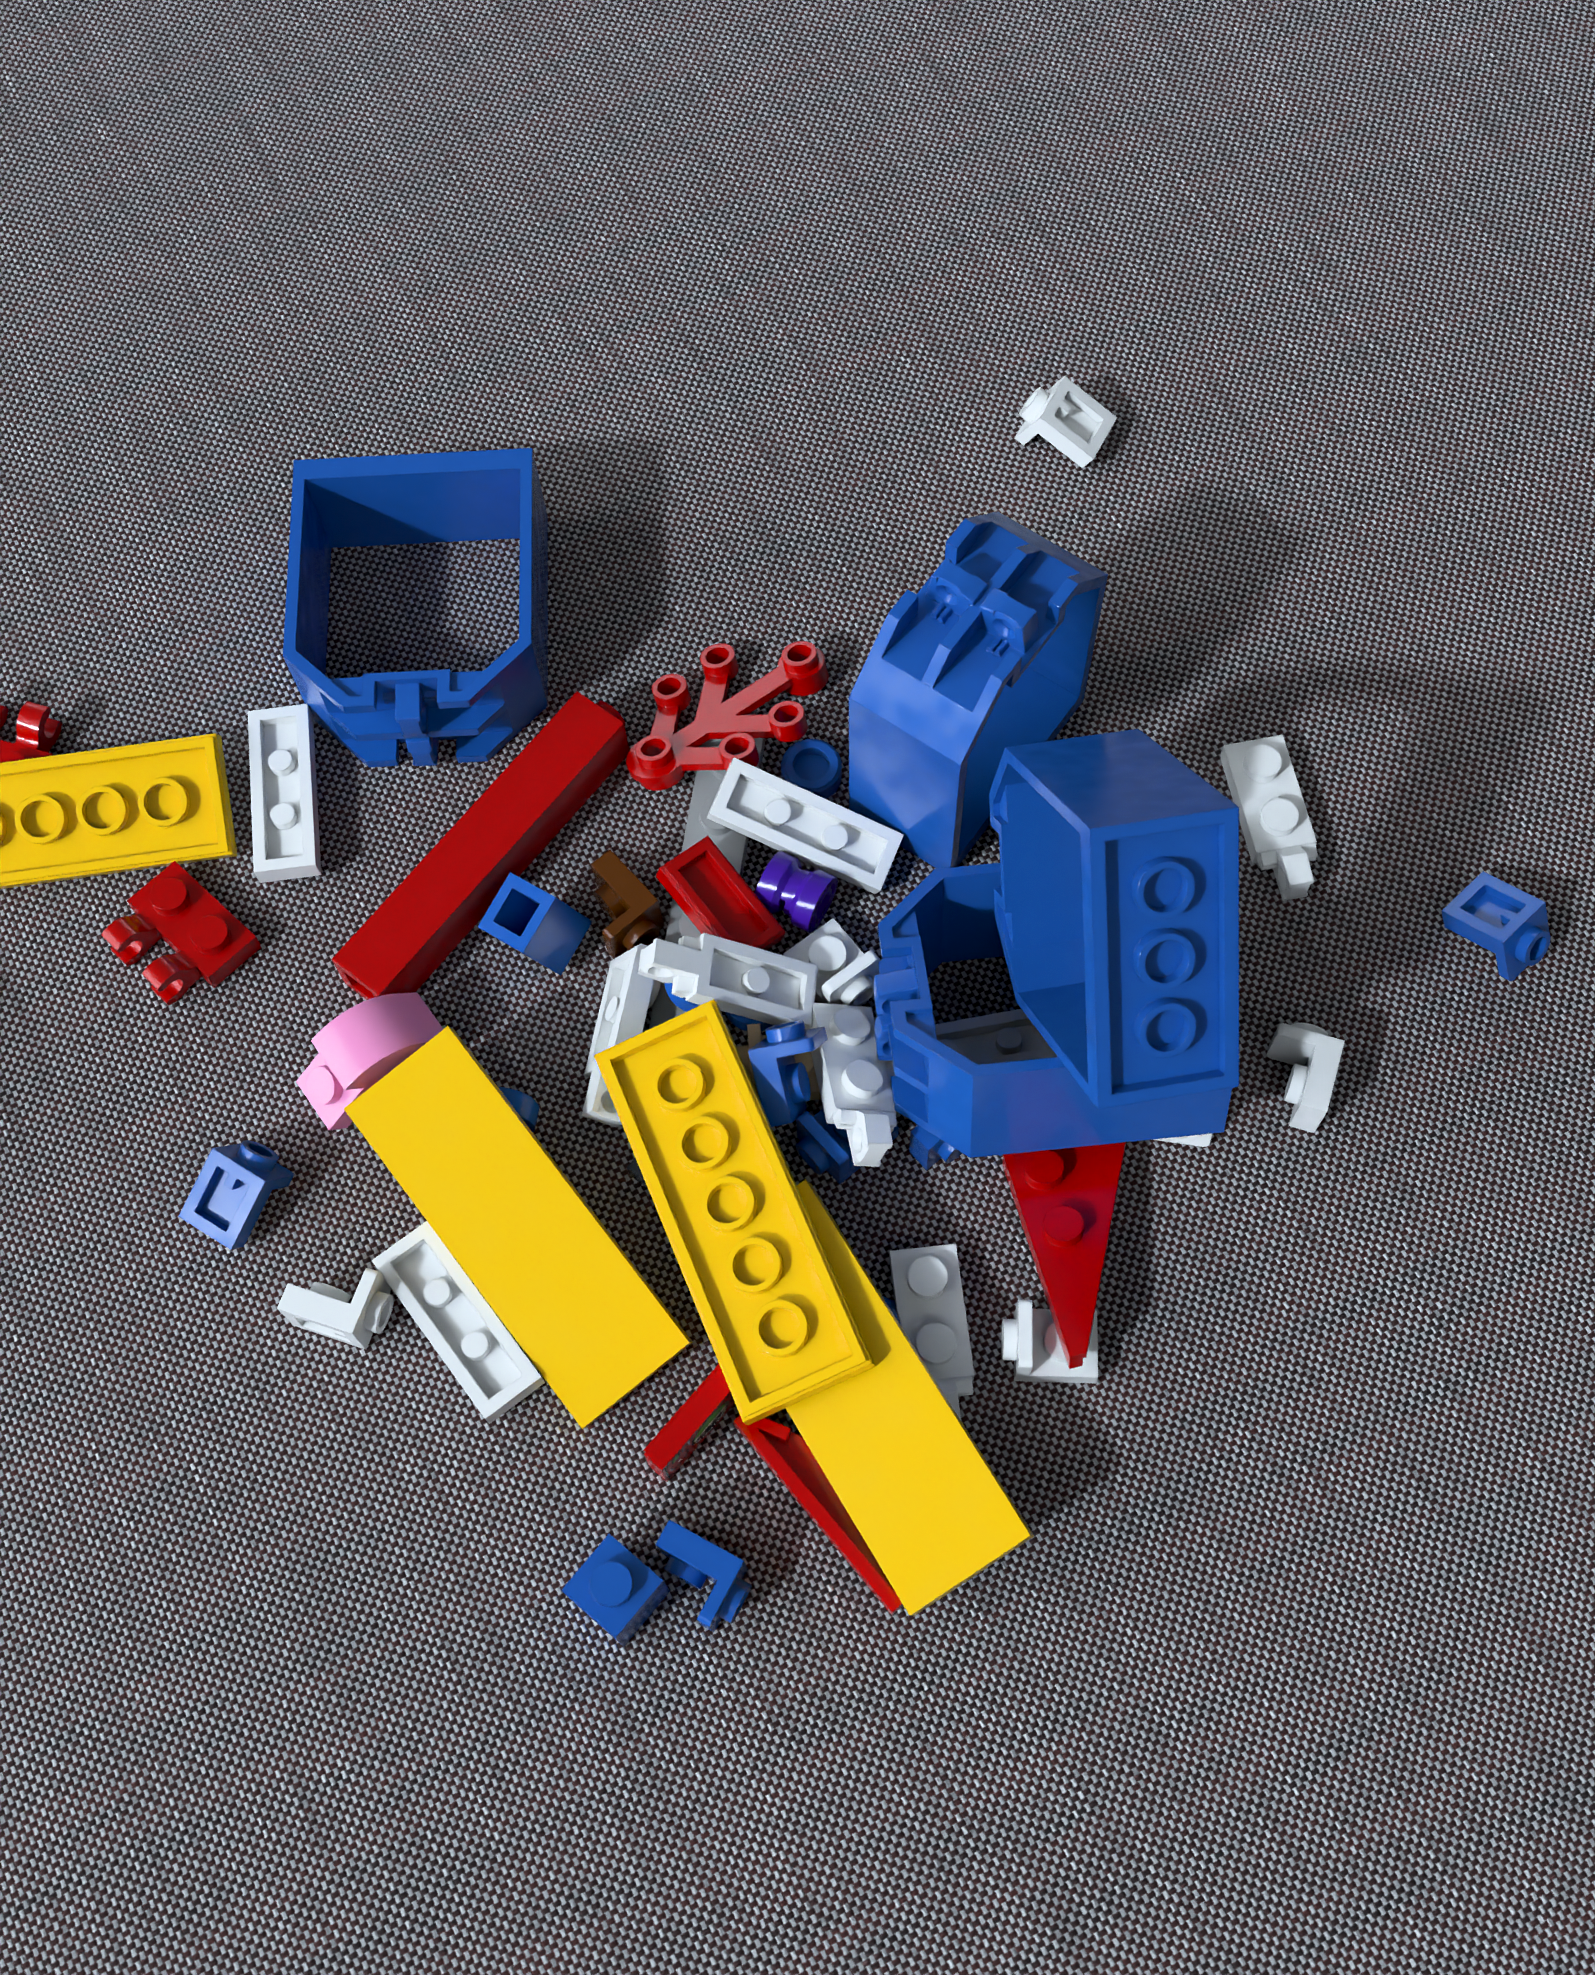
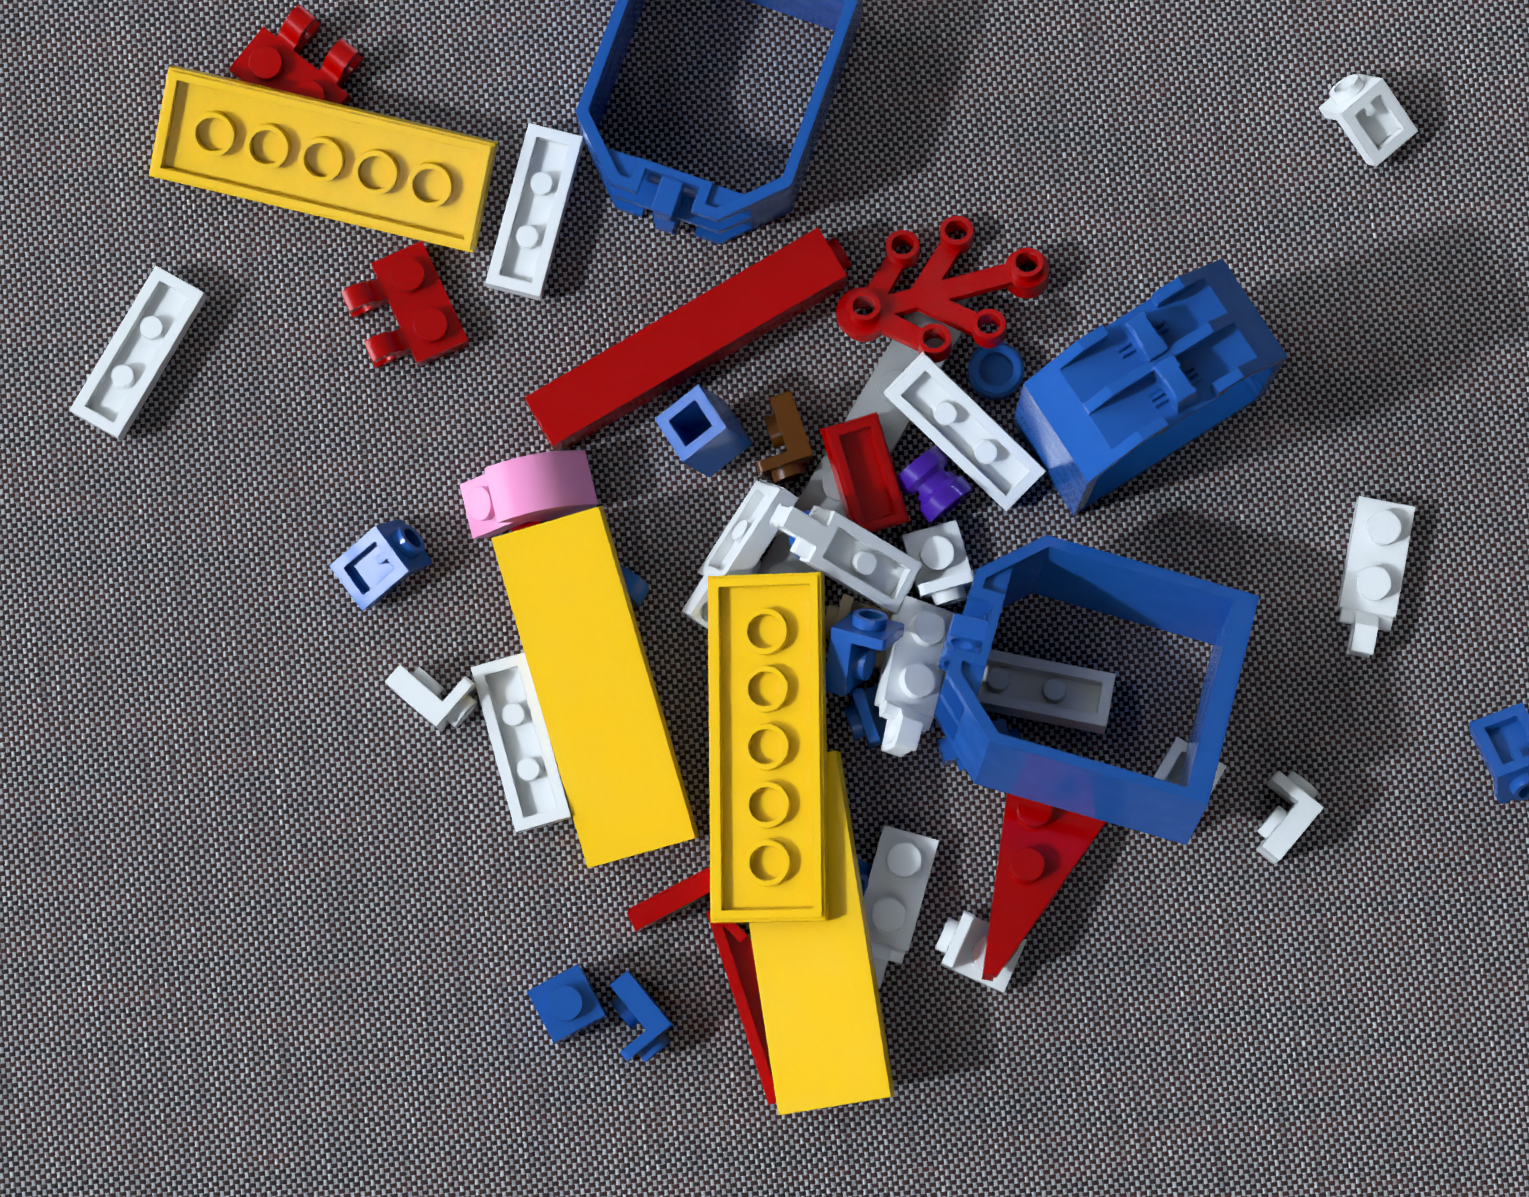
camera: 25 degrees right, 15 degrees up
blue container [989,729,1239,1110] -> none

